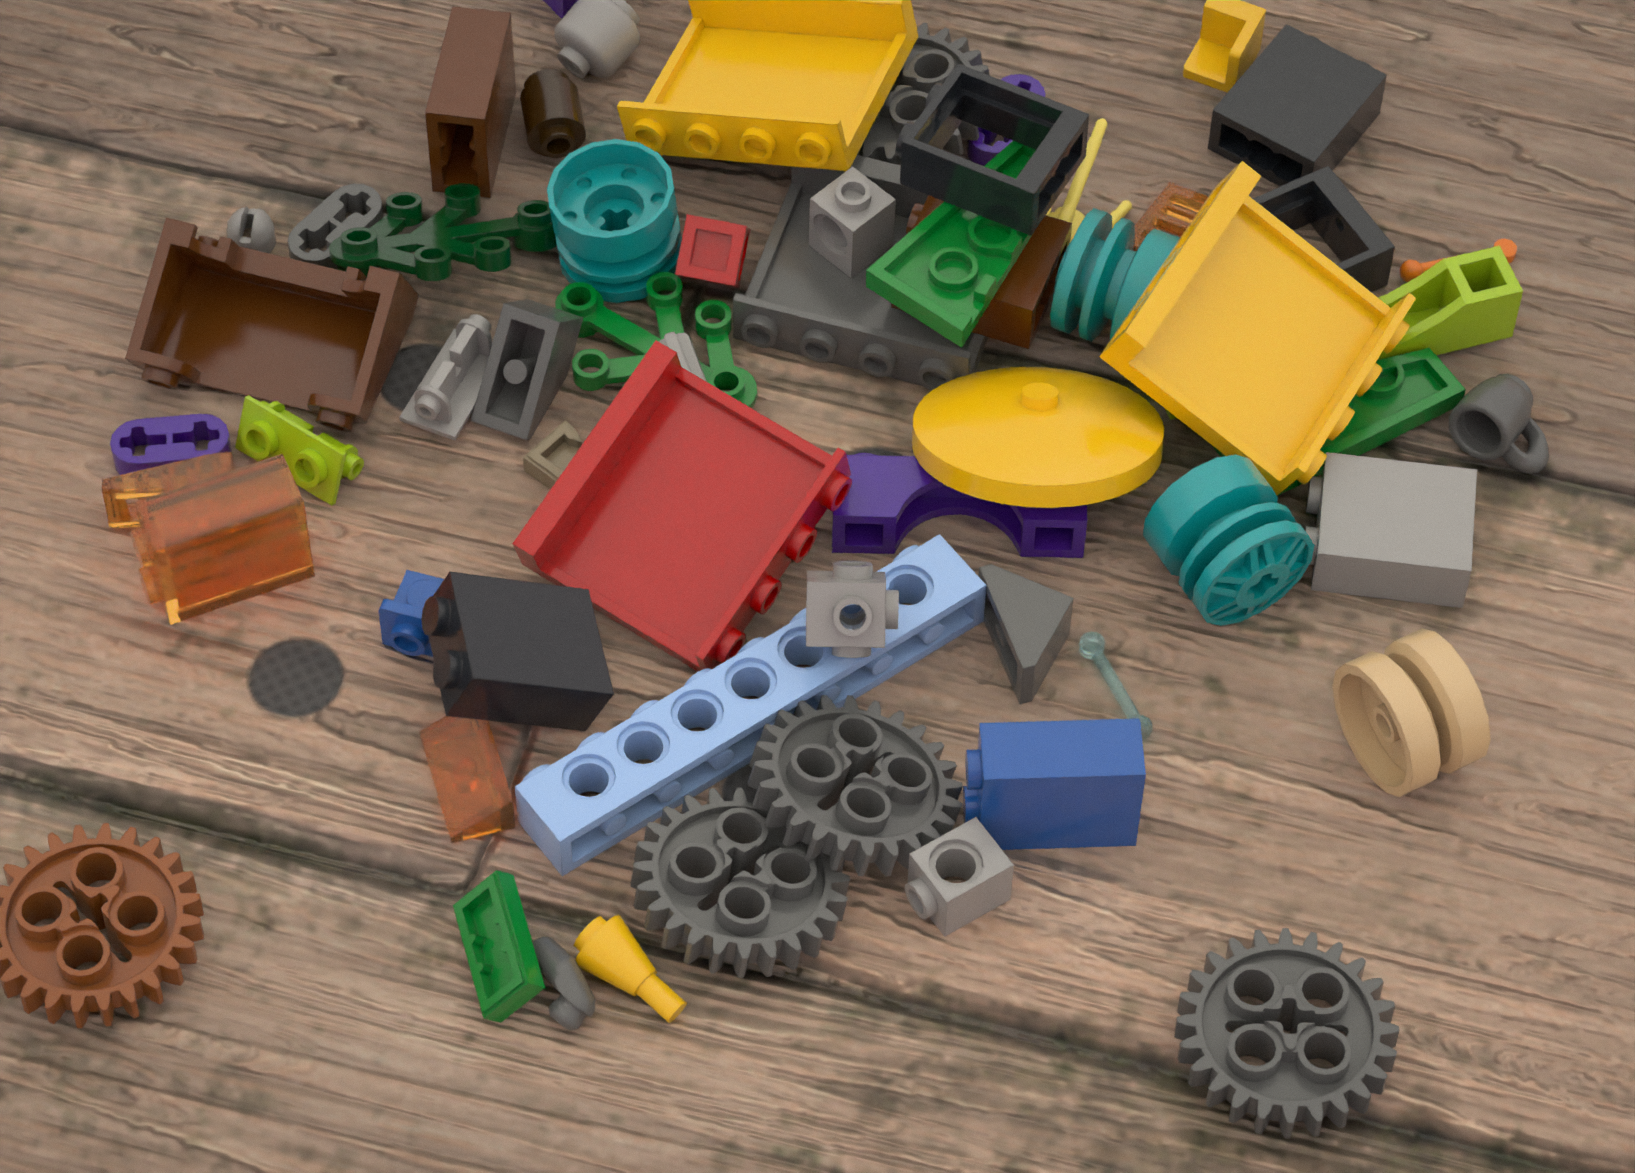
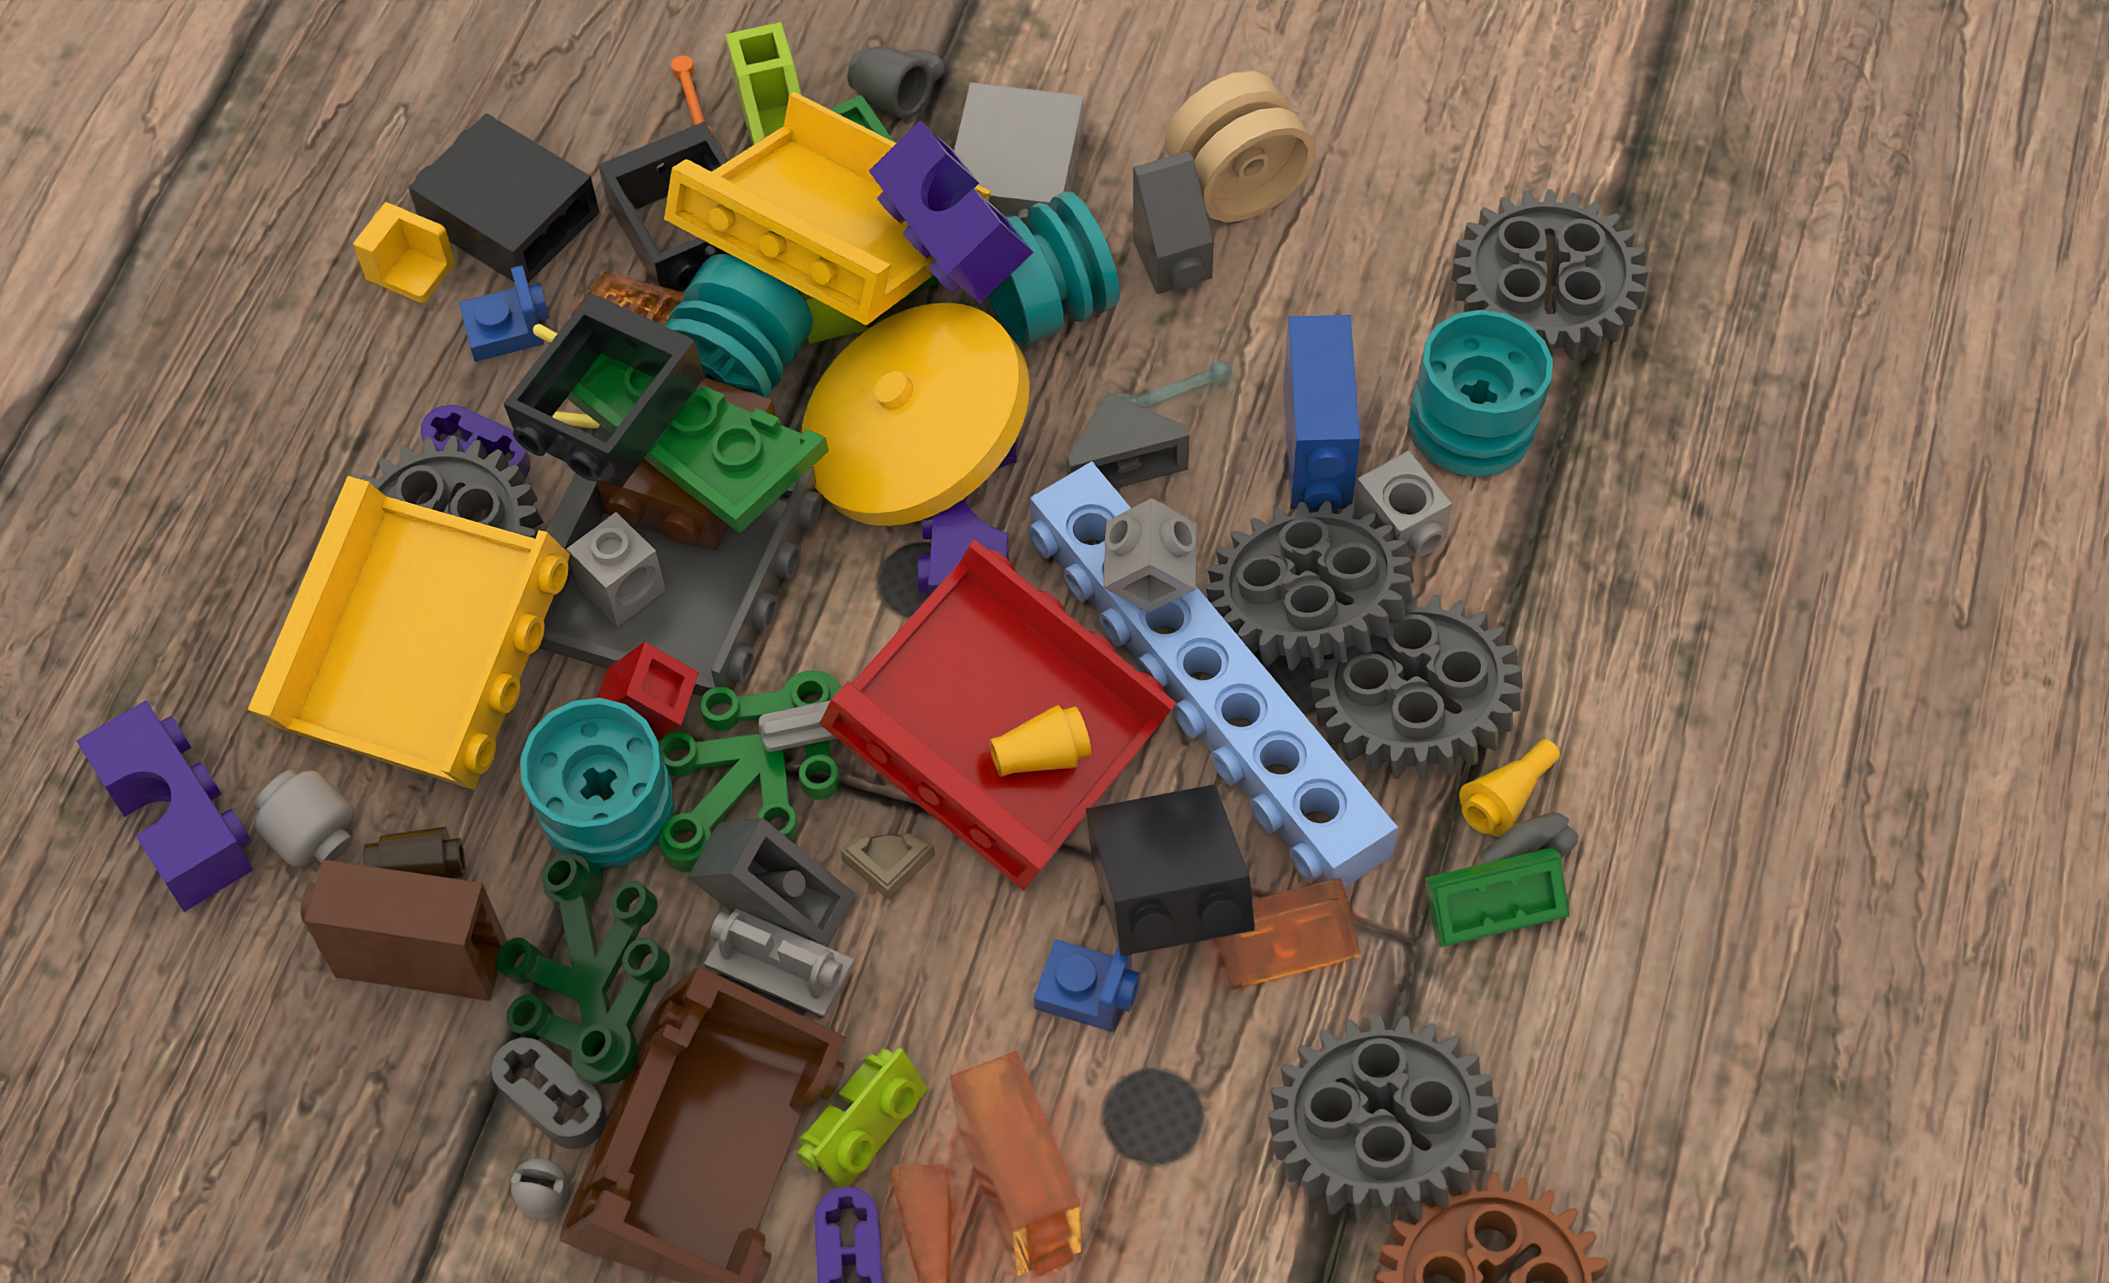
camera: 85 degrees left, 5 degrees up
none -> blue bracket [459,265,550,362]
none -> dark purple arch [869,121,1034,303]
none -> yellow cone [989,704,1091,777]
none -> dark grey slope [1133,151,1214,294]
none -> dark grey gear [1268,1015,1498,1224]
none -> teal wheel [1408,310,1553,477]

